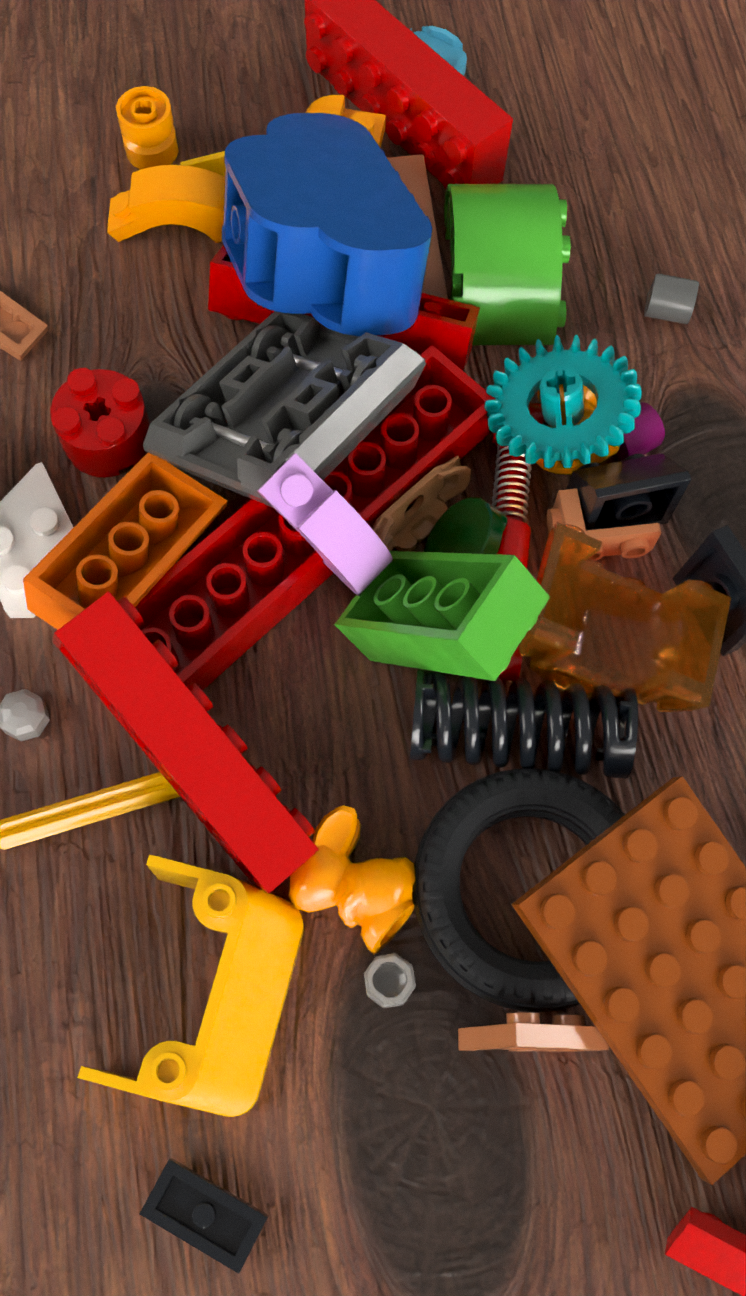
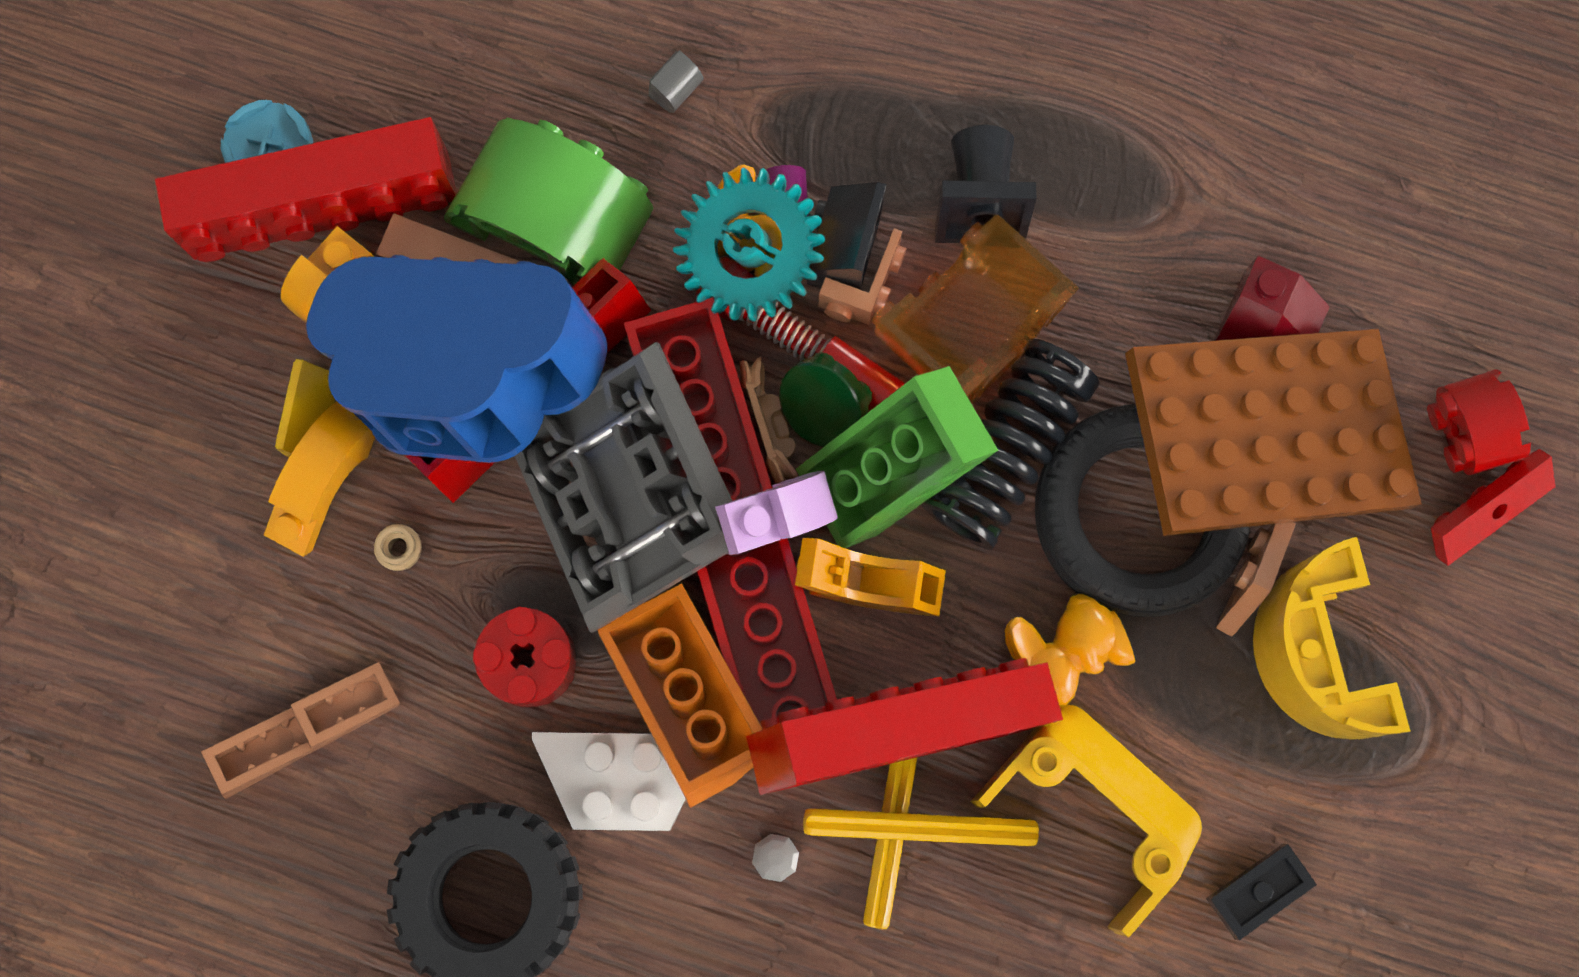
camera: 60 degrees left, 10 degrees up
light orange wheel [116,86,179,170] -> none
light grey tile [364,953,416,1008] -> none
none -> tan plate [374,524,422,571]
none -> light orange arch [795,538,946,617]
none -> yellow axle [803,808,1039,846]
none -> yellow cylinder [1253,537,1411,739]

